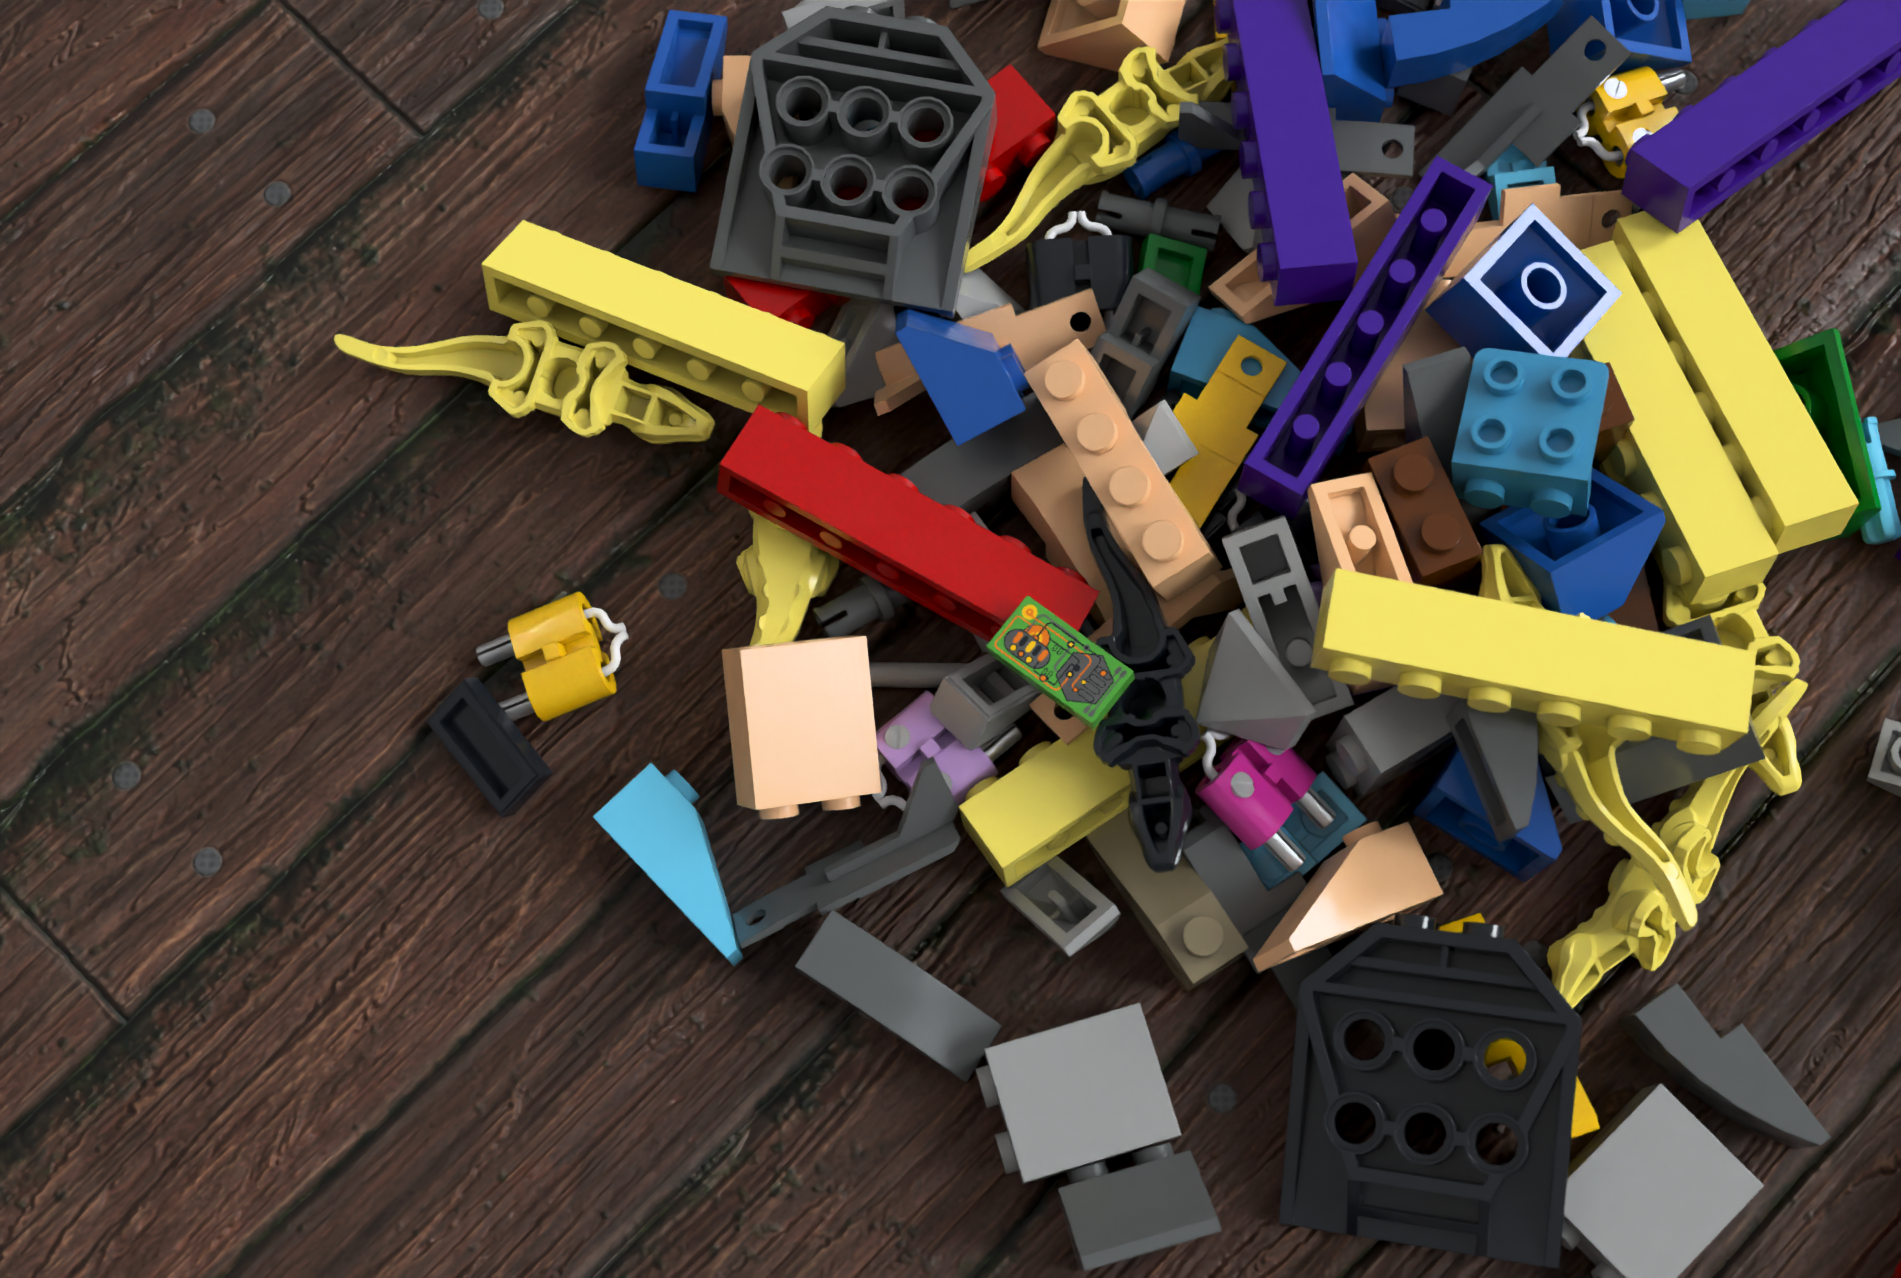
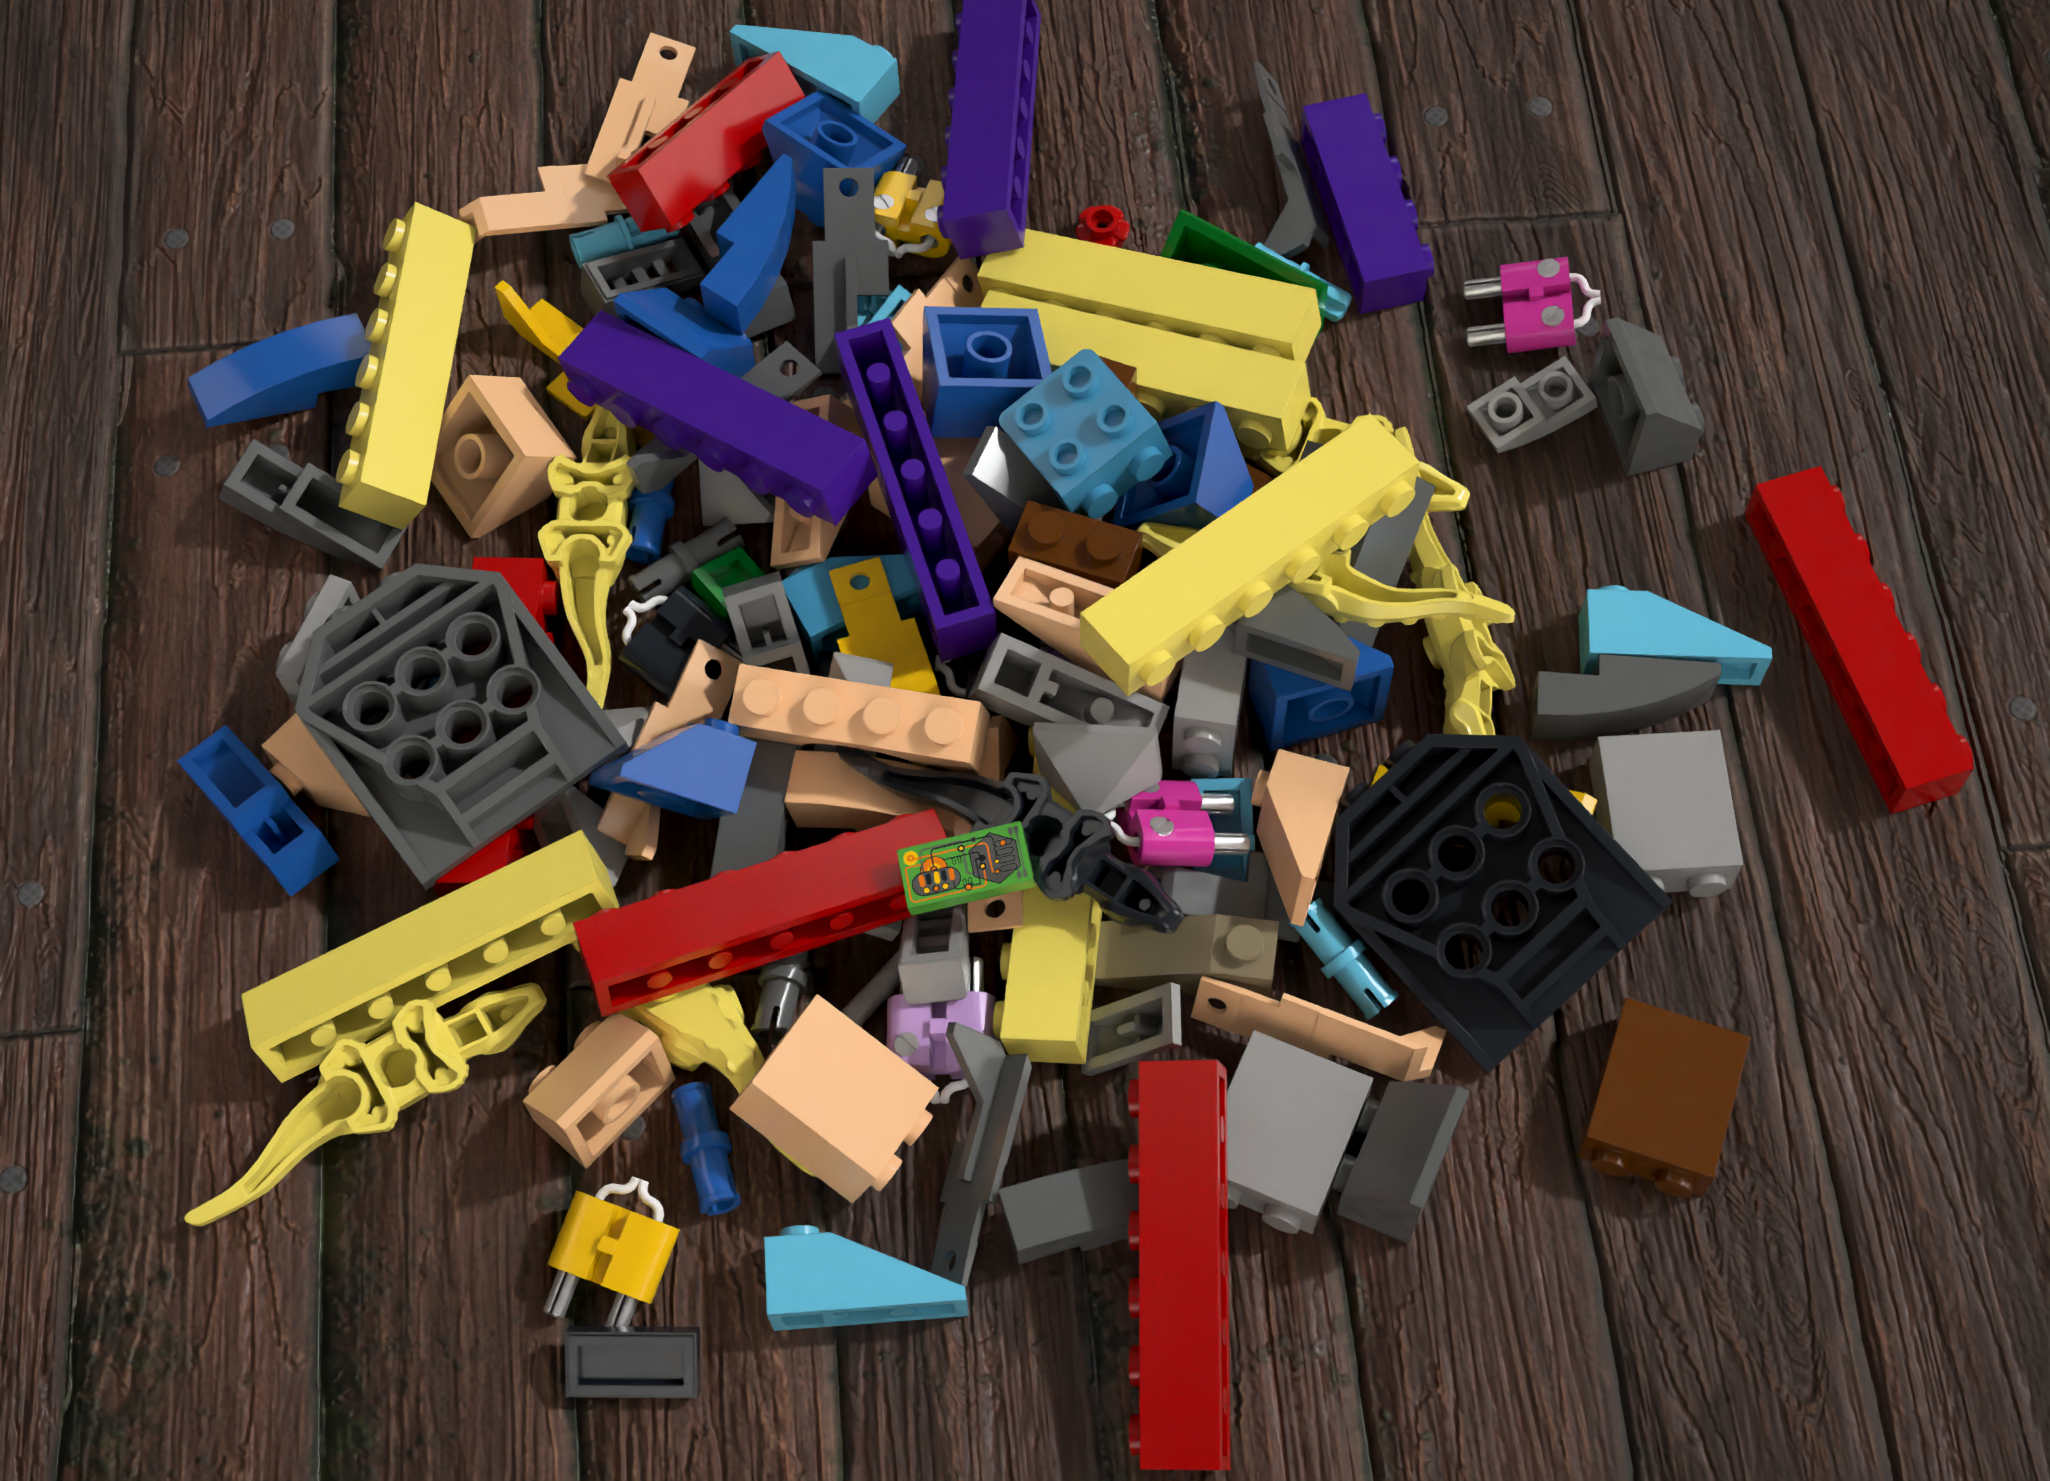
camera: 50 degrees left, 10 degrees down
none -> light nougat slope [523,1012,676,1169]
none -> blue pin [671,1082,741,1216]
none -> red plate [1075,205,1130,248]
none -> red brick [1128,1060,1231,1470]
none -> light nougat piece [1191,975,1447,1082]
none -> medium azure pin [1288,898,1399,1021]
none -> medium azure slope [1578,585,1772,685]

